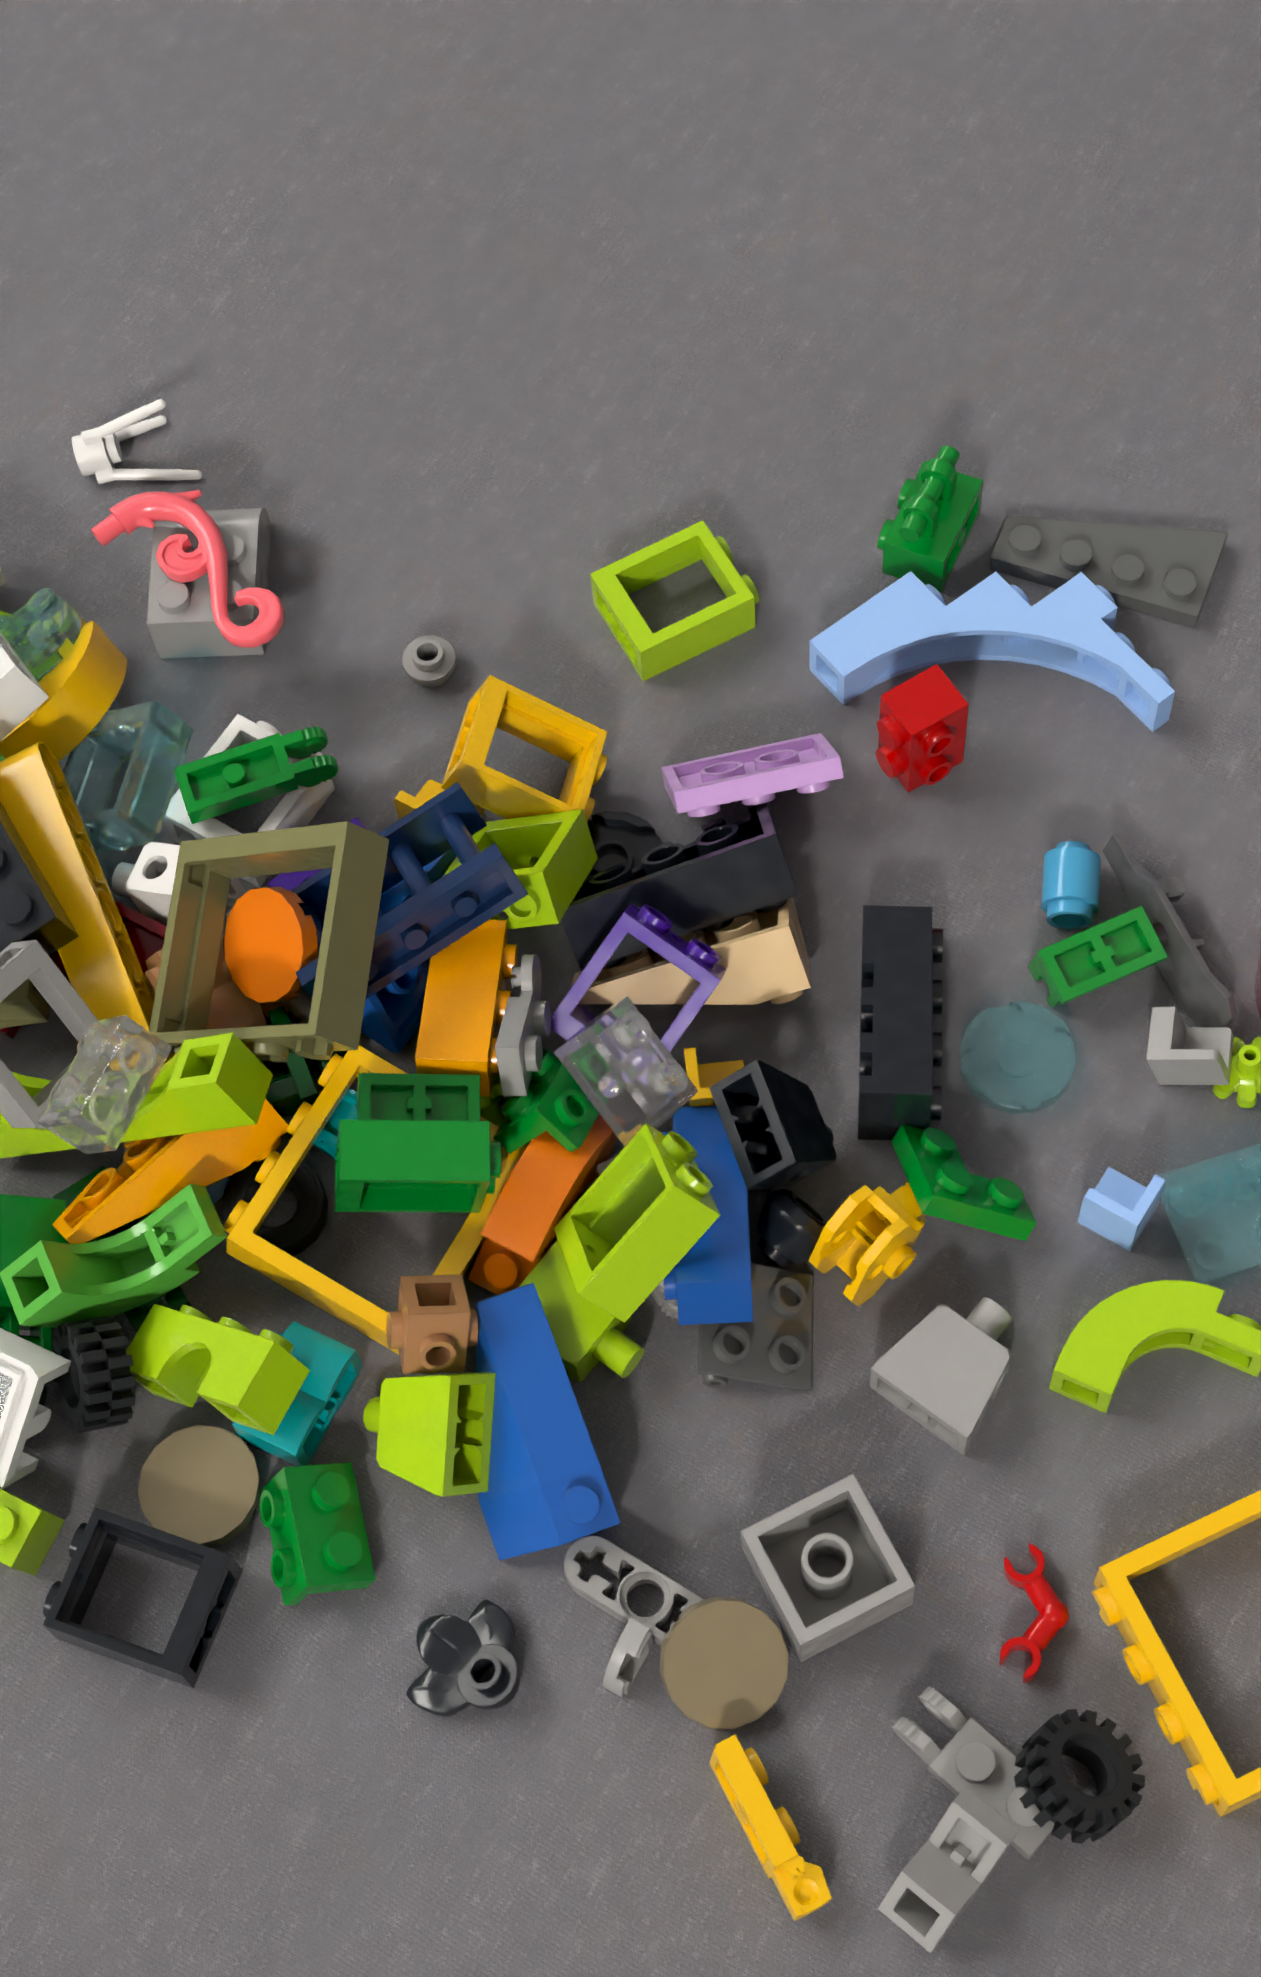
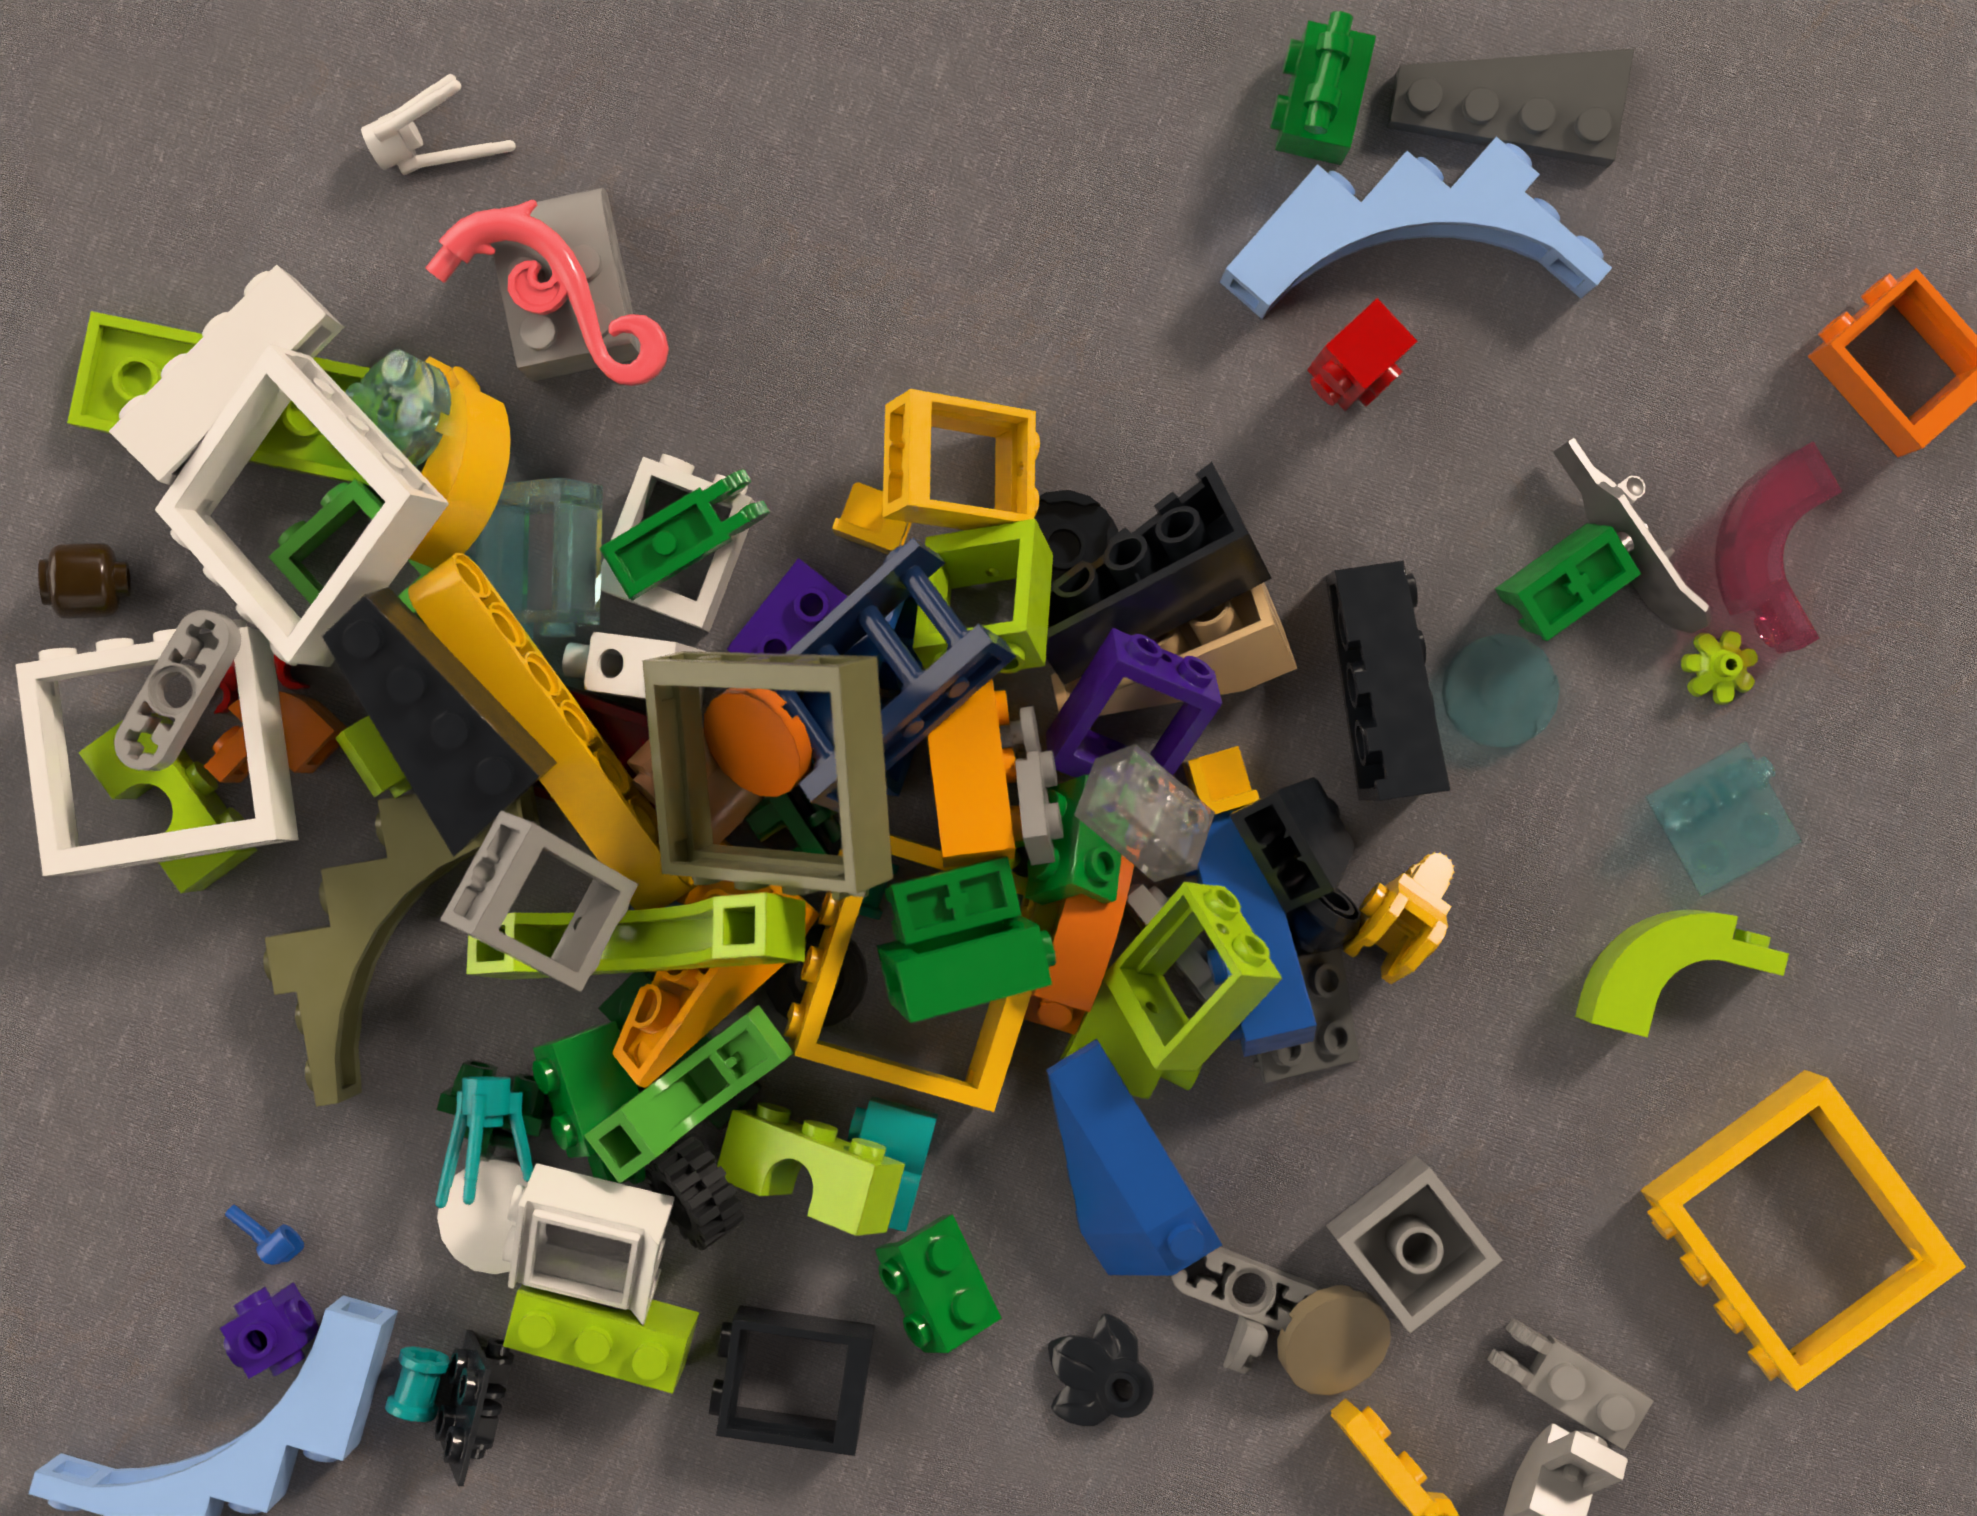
camera: 20 degrees left, 25 degrees up
clear brick [38,1015,173,1154] -> none
dark tan tile [137,1425,263,1548] -> none
lime torso [363,1372,496,1497] -> none
medium nougat brick [386,1274,478,1375] -> none
light grey plate [402,635,456,688] -> none
lime window [590,520,759,682] -> none
lavender plate [661,733,844,817] -> none
light grey torso [870,1298,1012,1456] -> none
green plate [891,1124,1037,1241] -> none
red arm [999,1543,1070,1684] -> none
black tyre [1014,1709,1145,1844] -> none
dark azure brick [1041,841,1101,930] -> none
light blue panel [1077,1167,1166,1252] -> none
light grey panel [1146,1007,1234,1085] -> none

